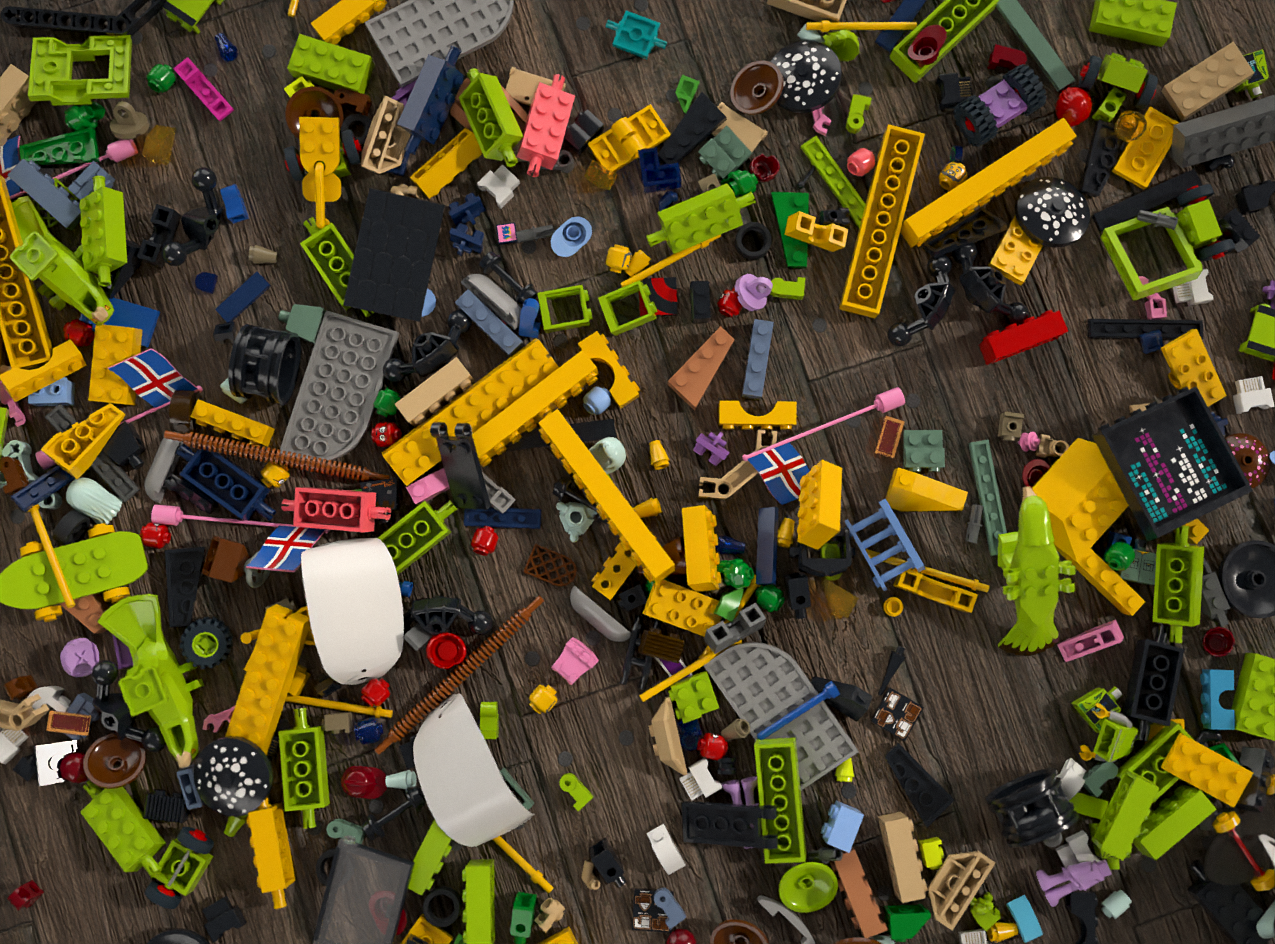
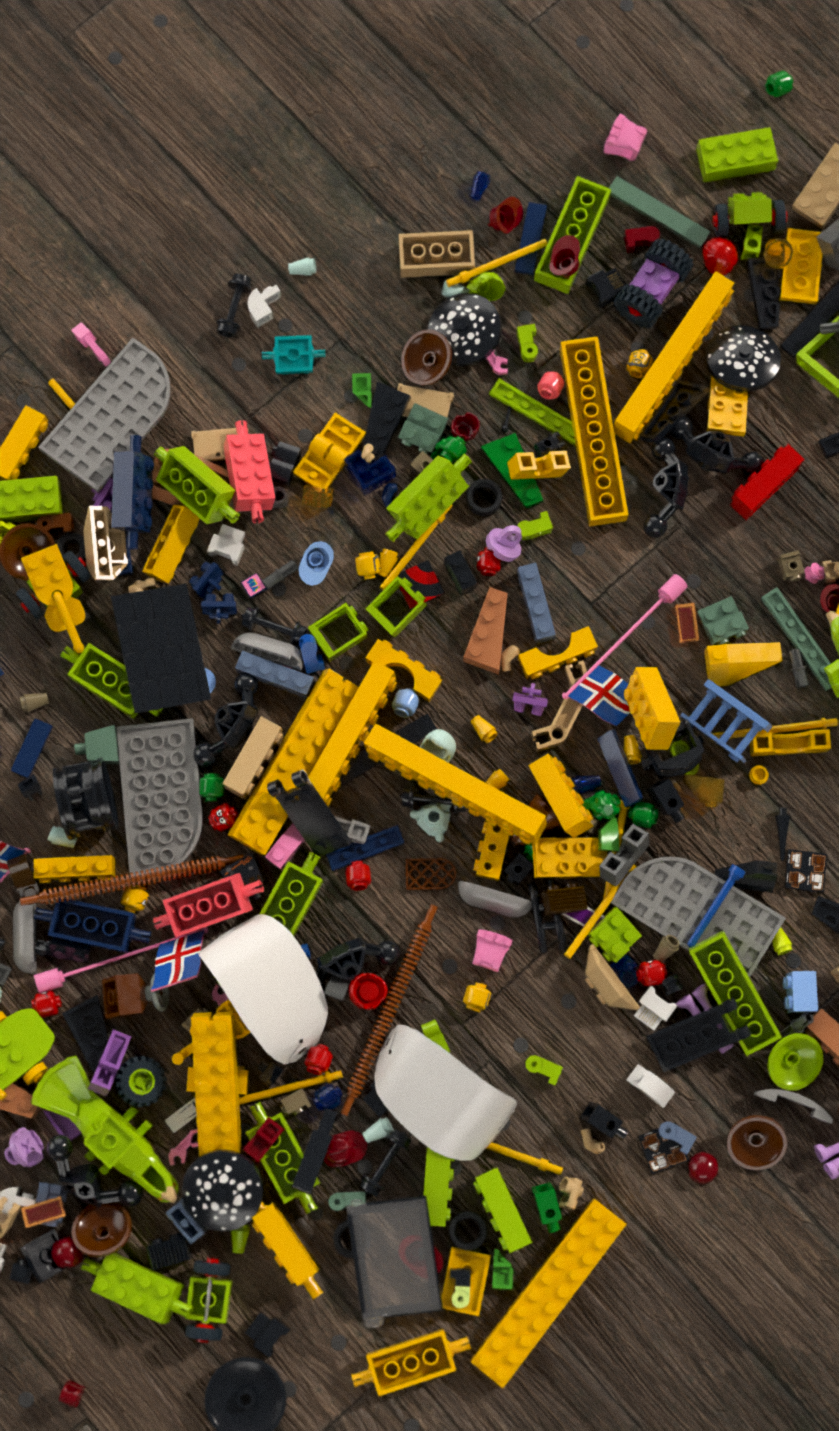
camera: 25 degrees left, 5 degrees down
clear blue tile [950,145,963,163] -> none
none -> medium lavender slope [88,1029,131,1096]
none -> white sticker [165,1098,196,1133]
none -> dark red slope [242,1117,284,1164]
none -> black piece [291,1108,337,1195]
none -> tan arm [361,444,375,463]
none -> tan arm [501,645,520,672]

